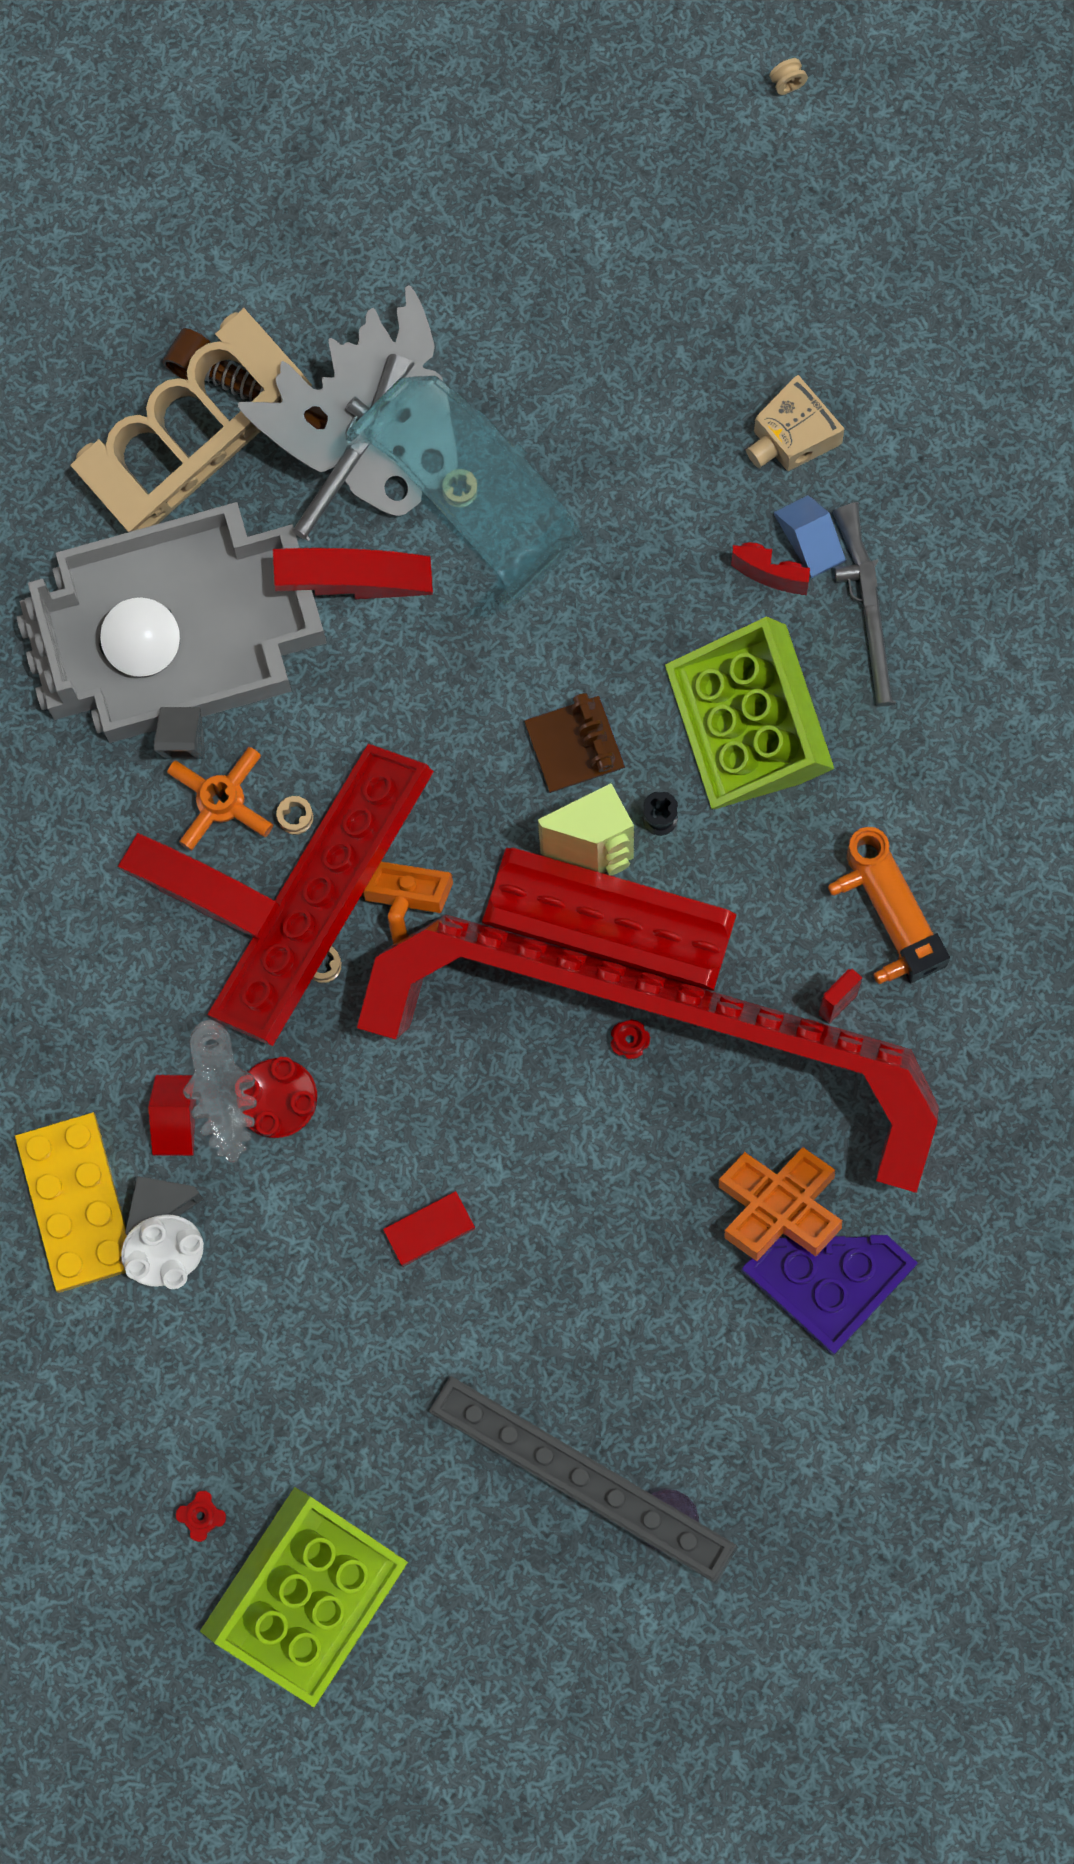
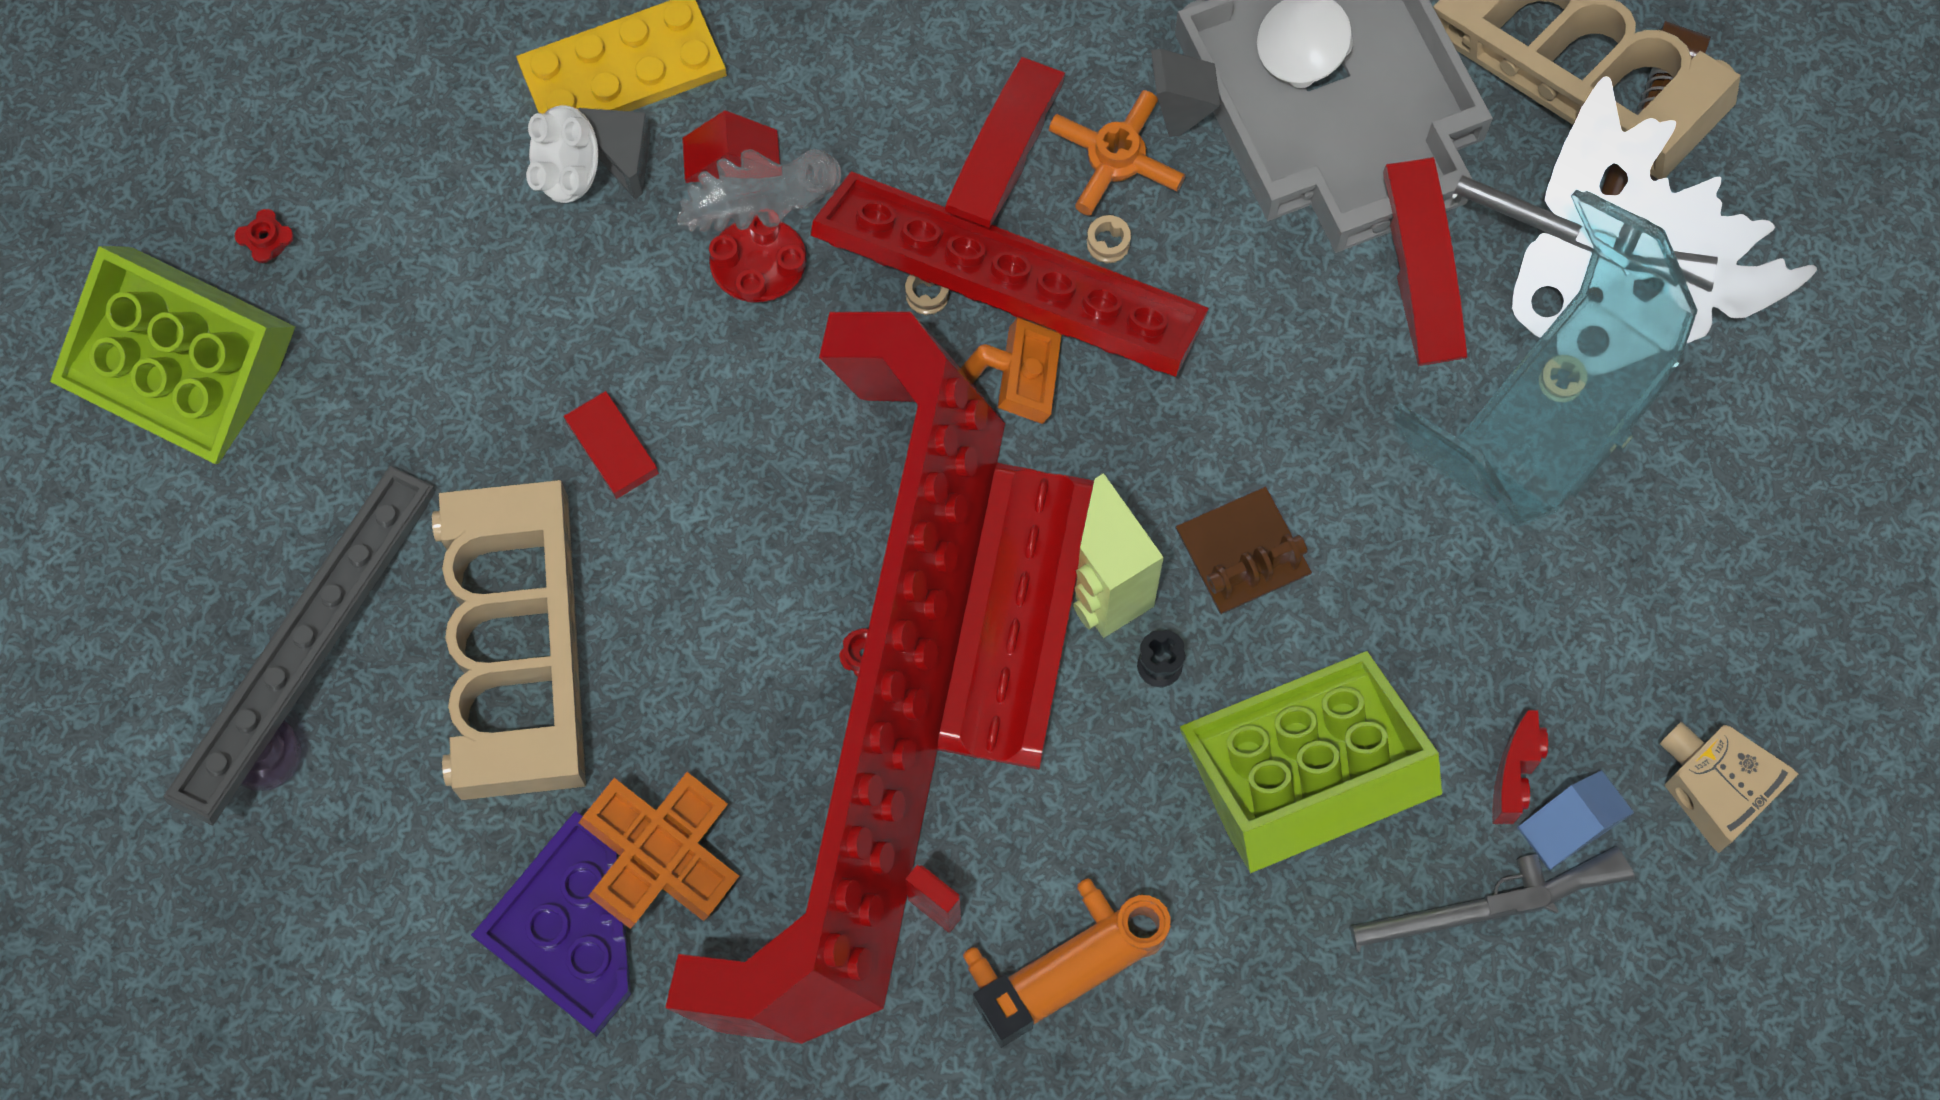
camera: 80 degrees right, 5 degrees down
none -> tan fence [432,480,586,800]

